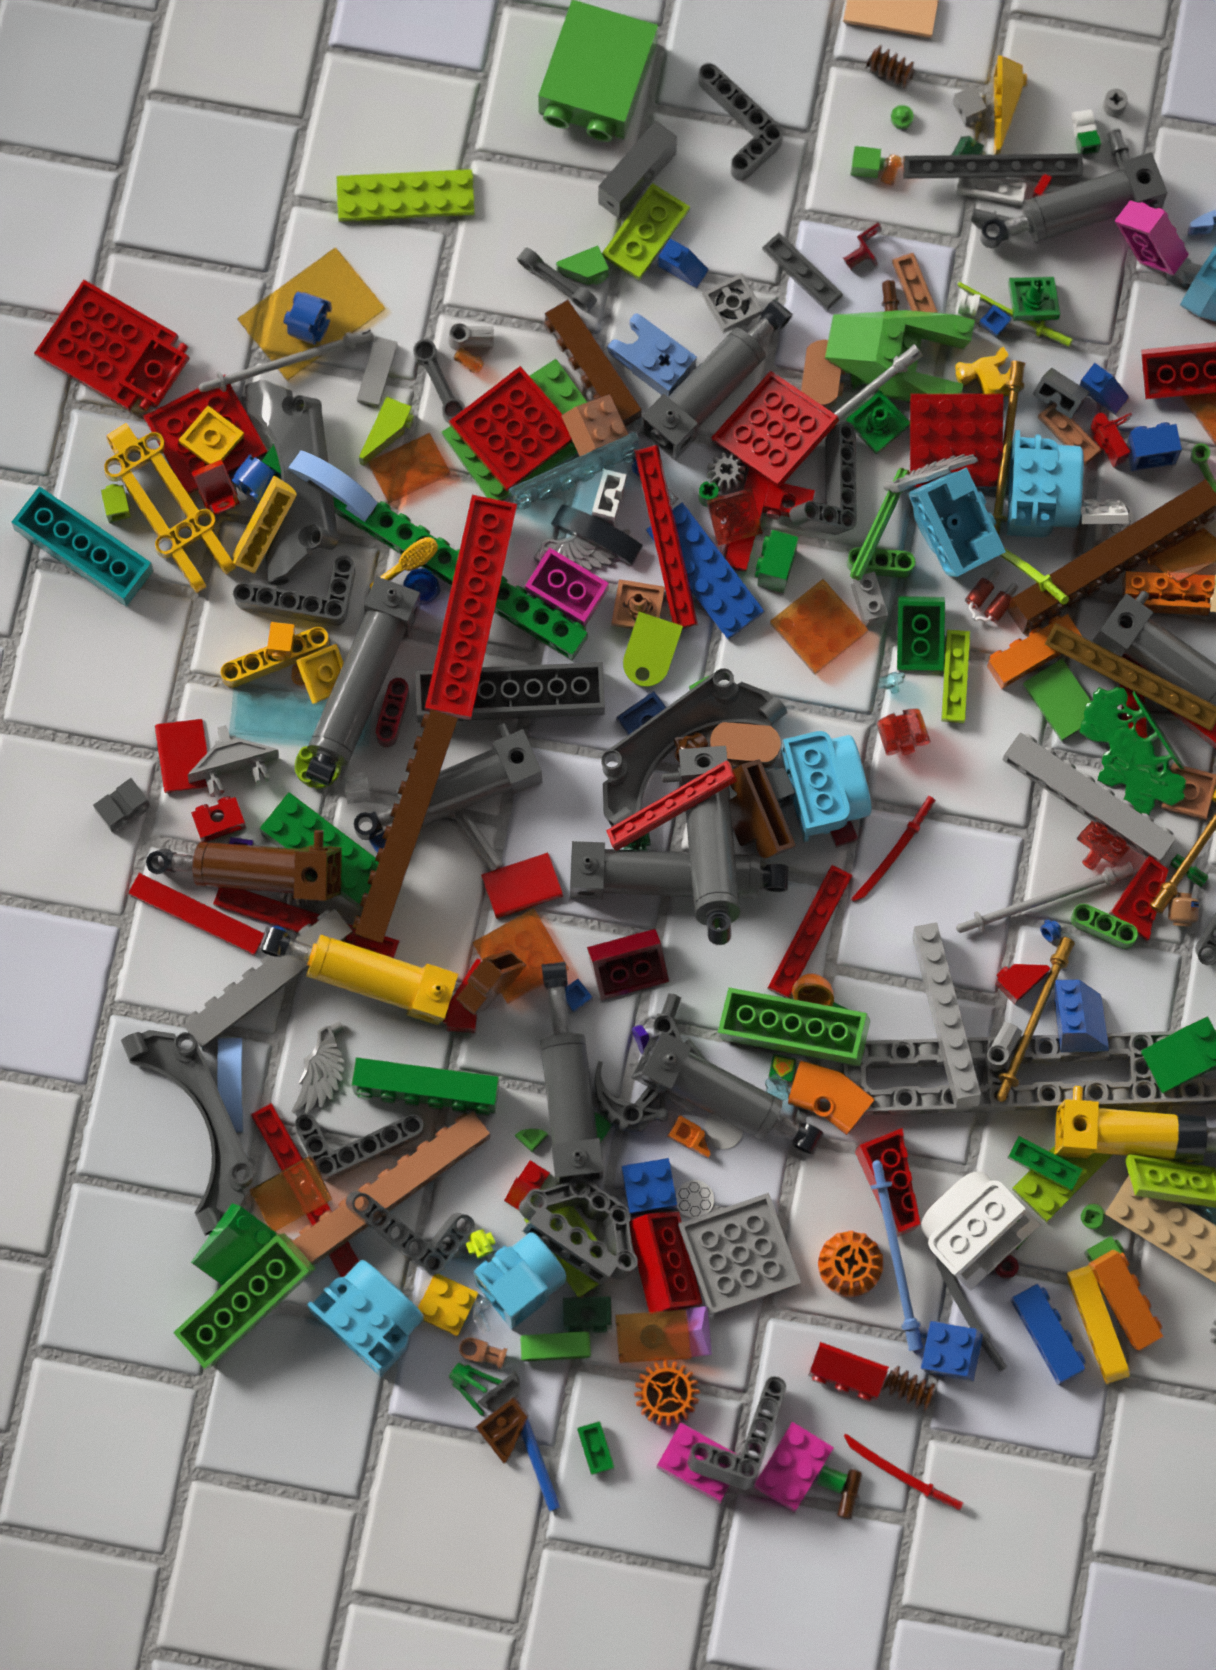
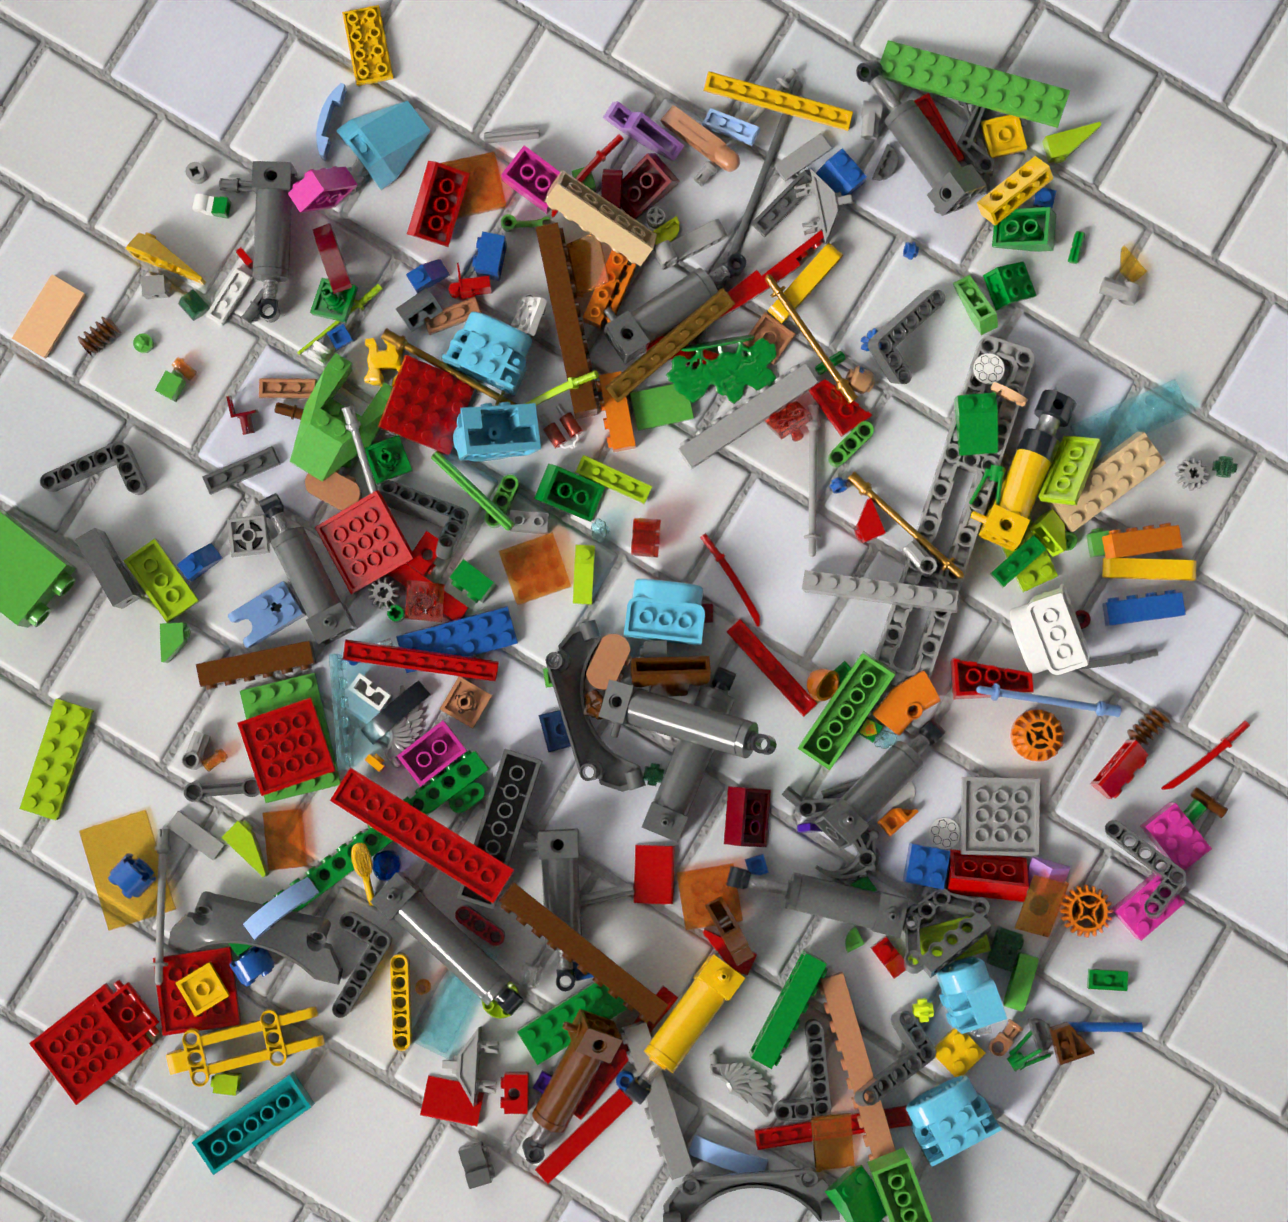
camera: 70 degrees left, 10 degrees up
red piece [192,459,240,515] -> none
yellow brick [232,476,297,574] -> none
light orange brick [267,622,296,660] -> none
yellow tile [296,644,344,704] -> none
dark grey piece [517,247,597,312] -> none
nougat brick [561,394,629,458] -> none
red tile [606,760,737,851] -> none
lime tile [623,611,683,686] -> none
light grey animal [883,454,978,493] -> none
dark grey tile [903,153,1083,179] -> none
blue brick [921,1321,983,1382] -> none
blue slope [1054,979,1109,1052] -> none
none -> dark red slope [312,223,352,294]
none -> light orange plate [364,753,386,772]
none -> green plate [449,782,485,813]
none -> lime slope [573,545,595,605]
none -> green plant [969,465,1006,505]
none -> lime slope [1029,509,1066,557]

